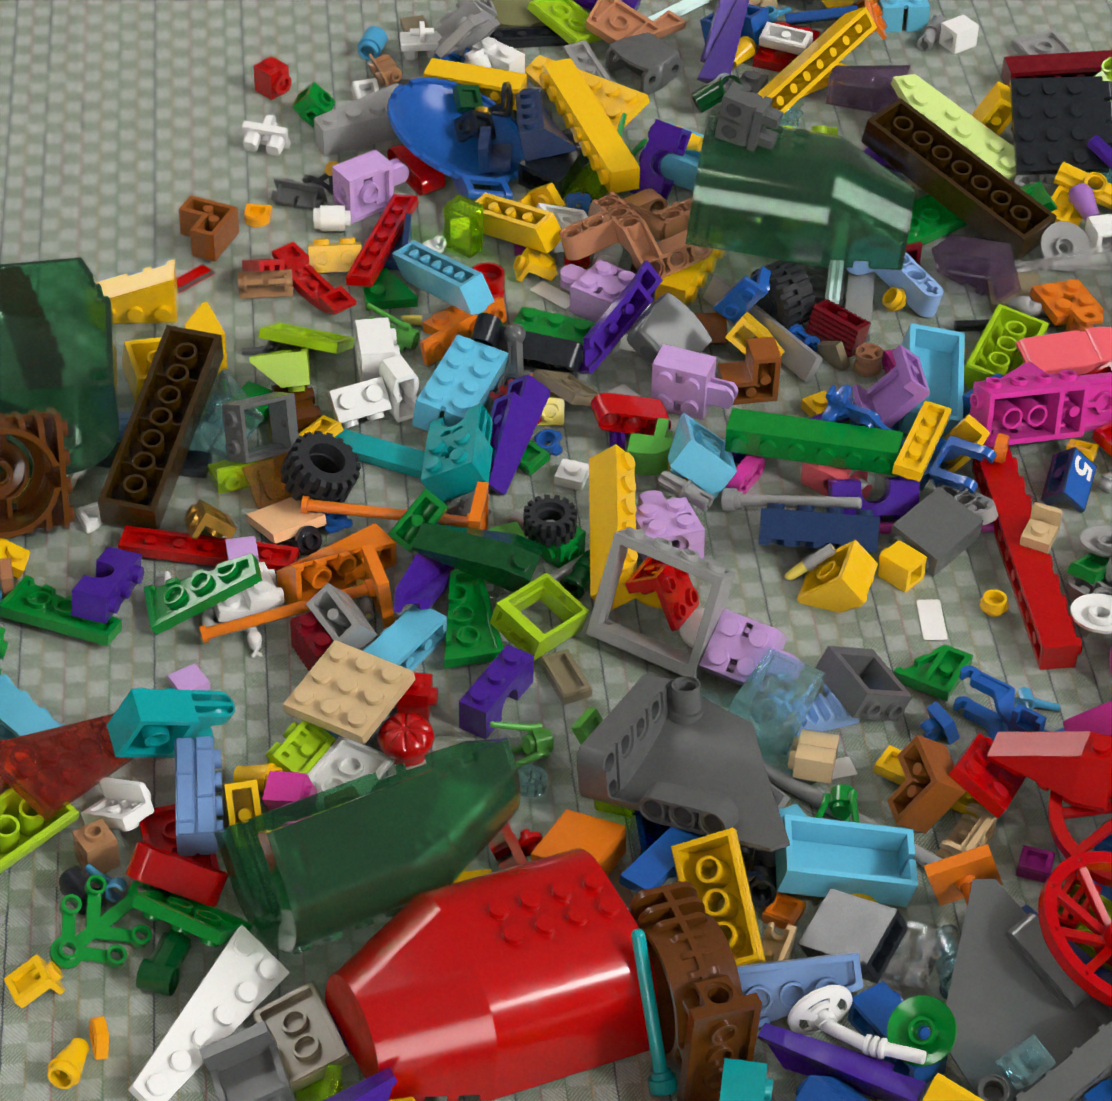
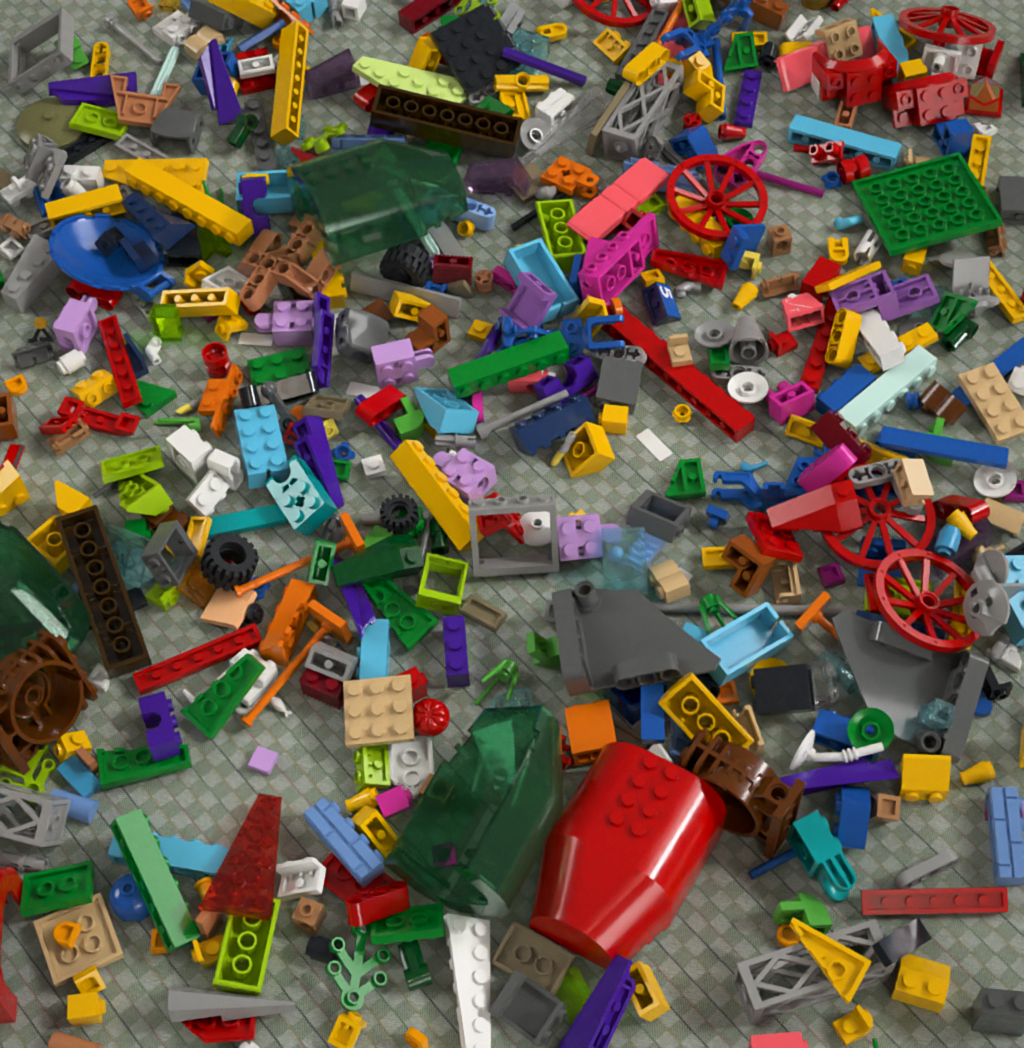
camera: 30 degrees left, 15 degrees up
dark azure hand [85,863,127,902] -> none
teal brick [107,687,235,758] -> none
pearl gold bracket [184,499,237,540] -> none
lavender tile [225,536,259,562] -> none
medium azure brick [392,240,495,315] -> none
dark green tile [452,84,483,112] -> none
black piece [475,82,513,118] -> none
blue plate [566,193,591,217] -> none
teal piece [631,928,678,1096] -> none
blue bracket [713,266,771,323] -> none
dark grey hips [714,81,783,152] -> none
medium blue wing [737,952,863,1028] -> none
yellow plate [892,400,952,482] -> none
medium lavender cone [1068,183,1100,221] -> none

